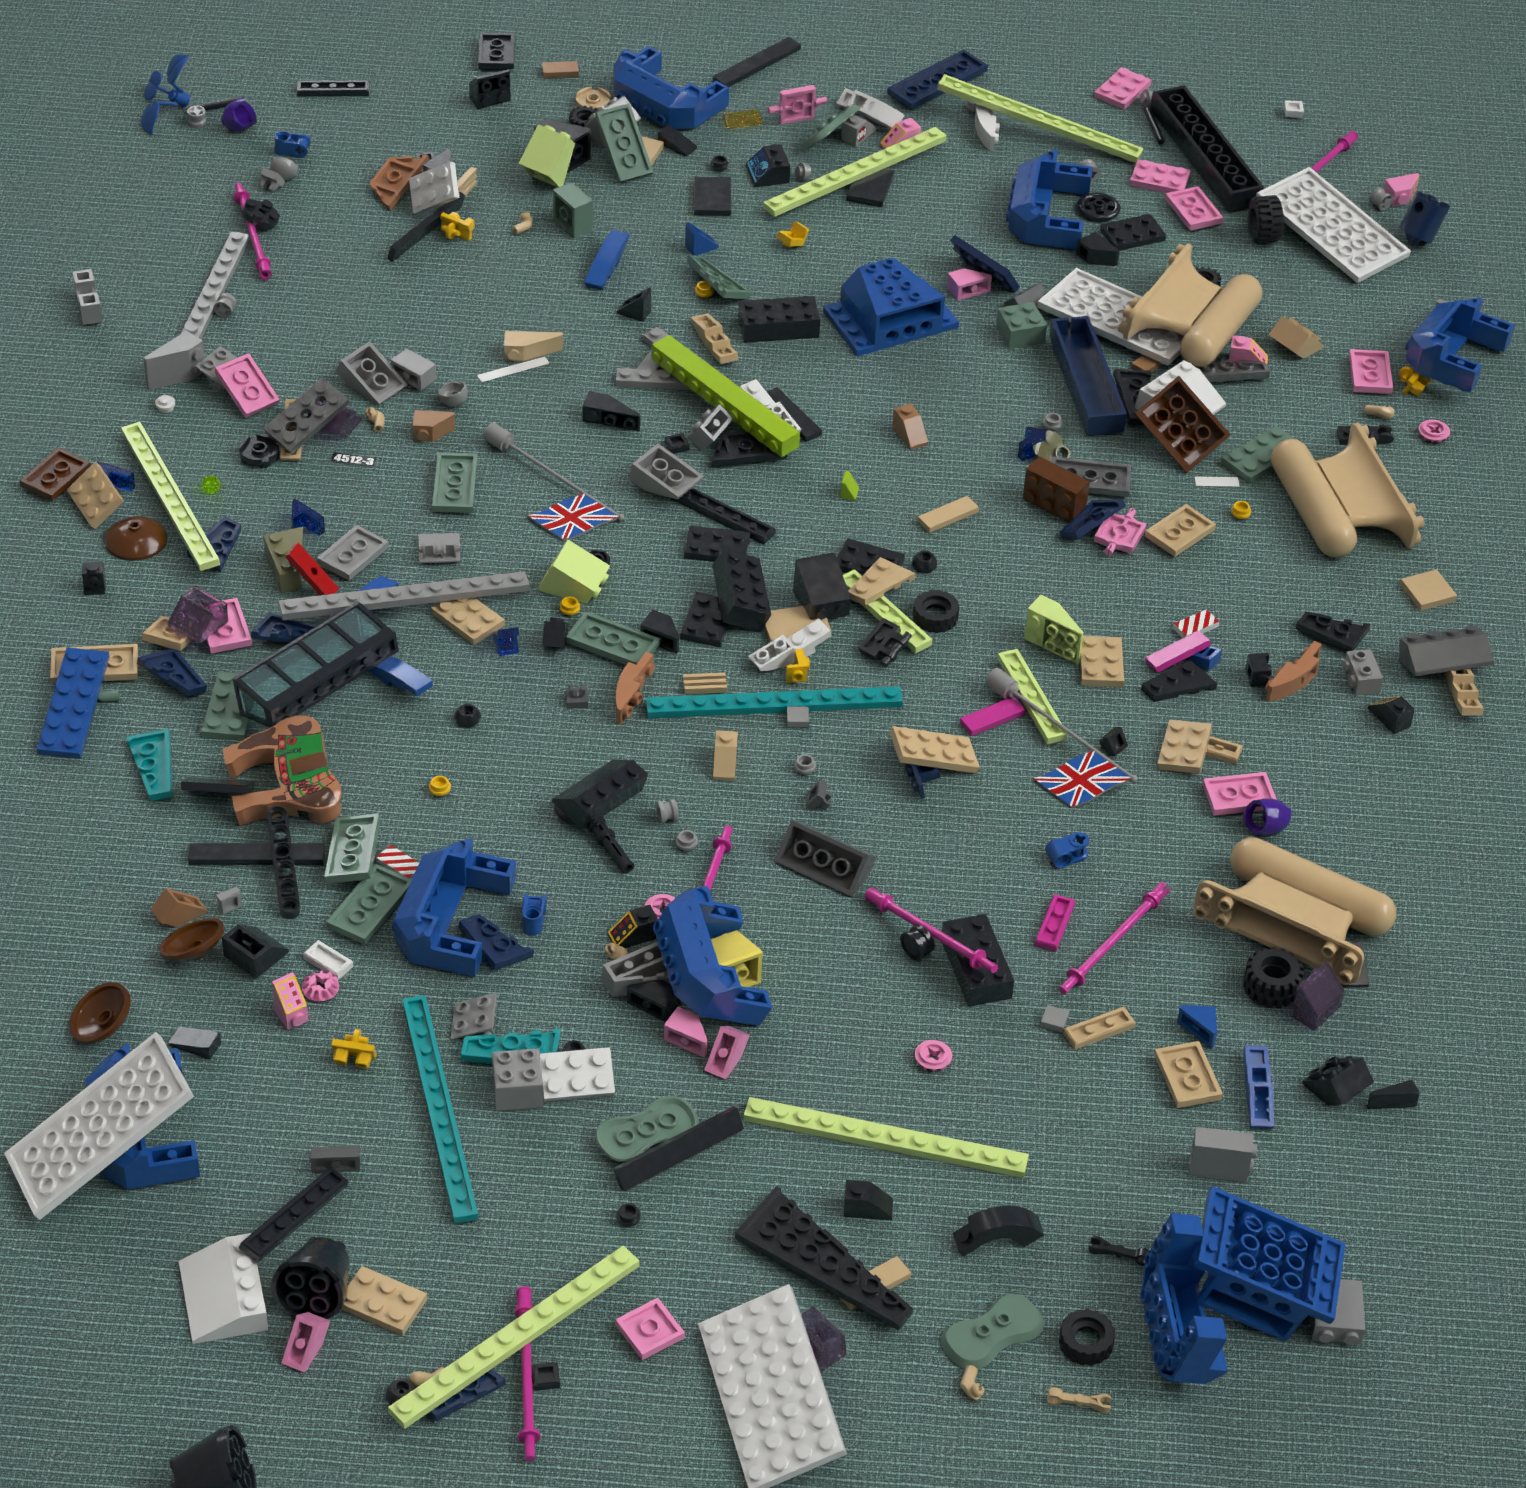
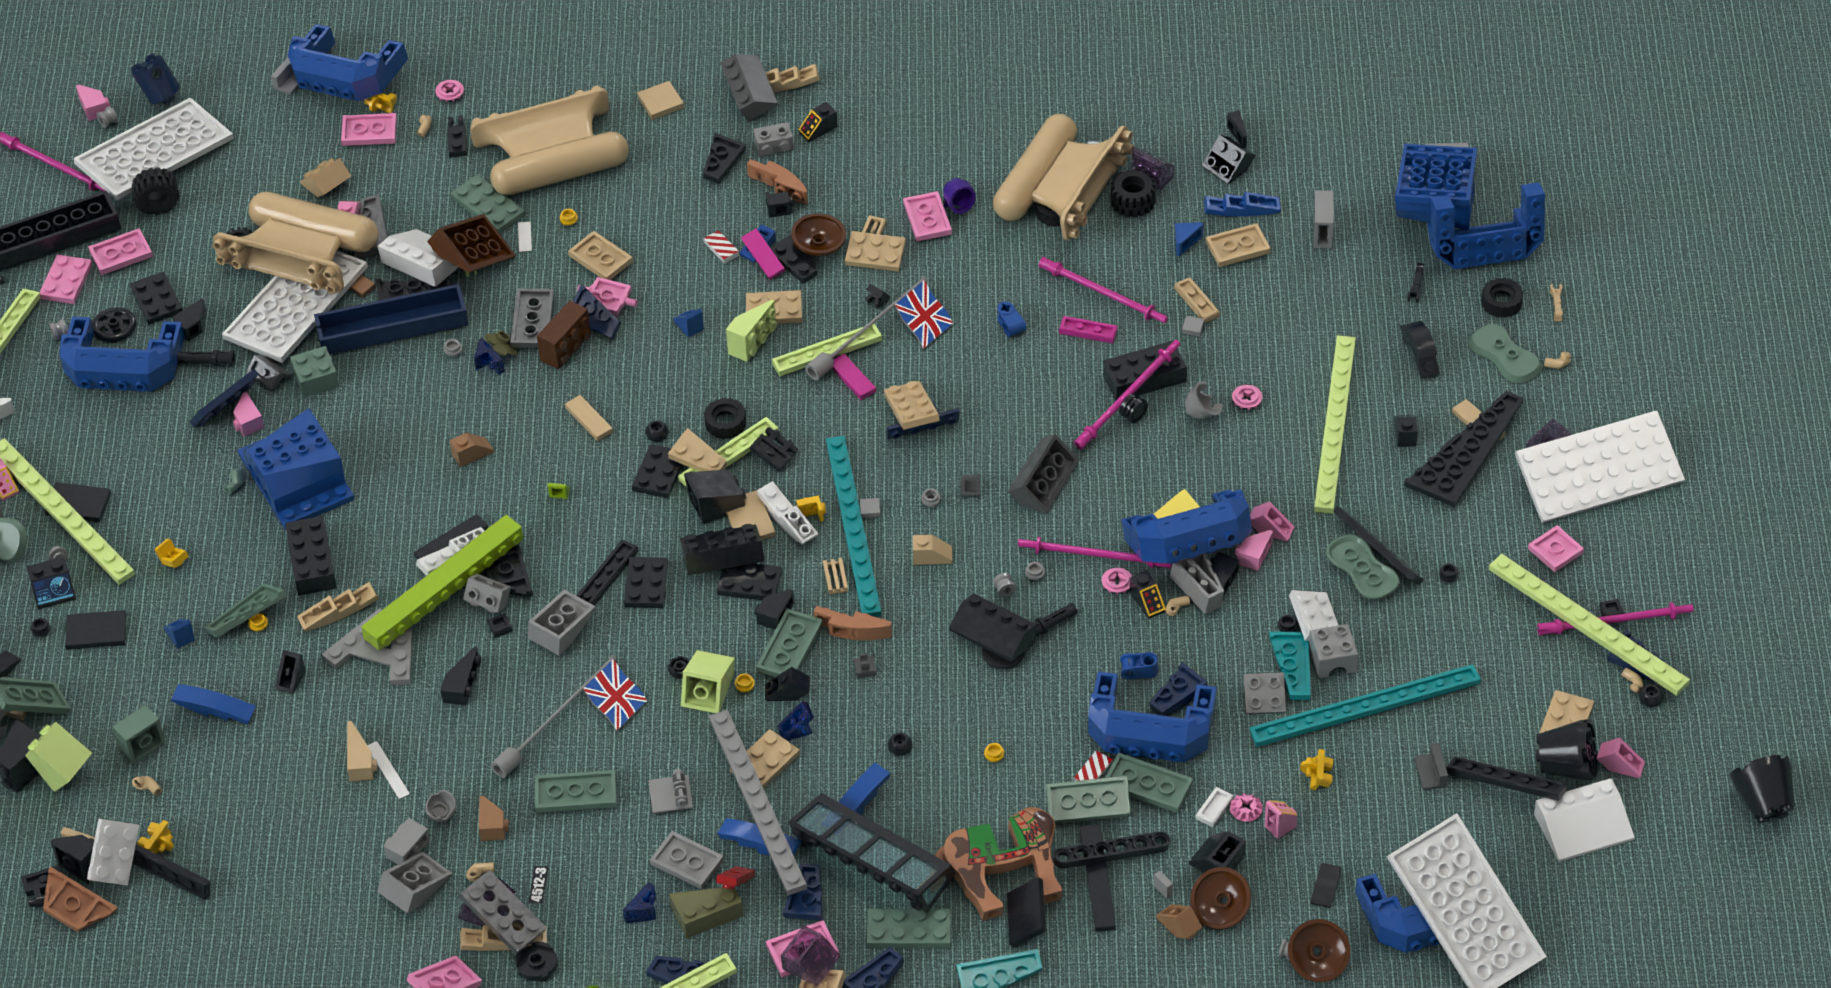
camera: 90 degrees left, 5 degrees up
none -> black pin [177,350,236,366]
none -> blue slope [673,309,704,338]
none -> reddish brown dish [791,213,846,256]
none -> light grey helmet [1185,381,1223,419]

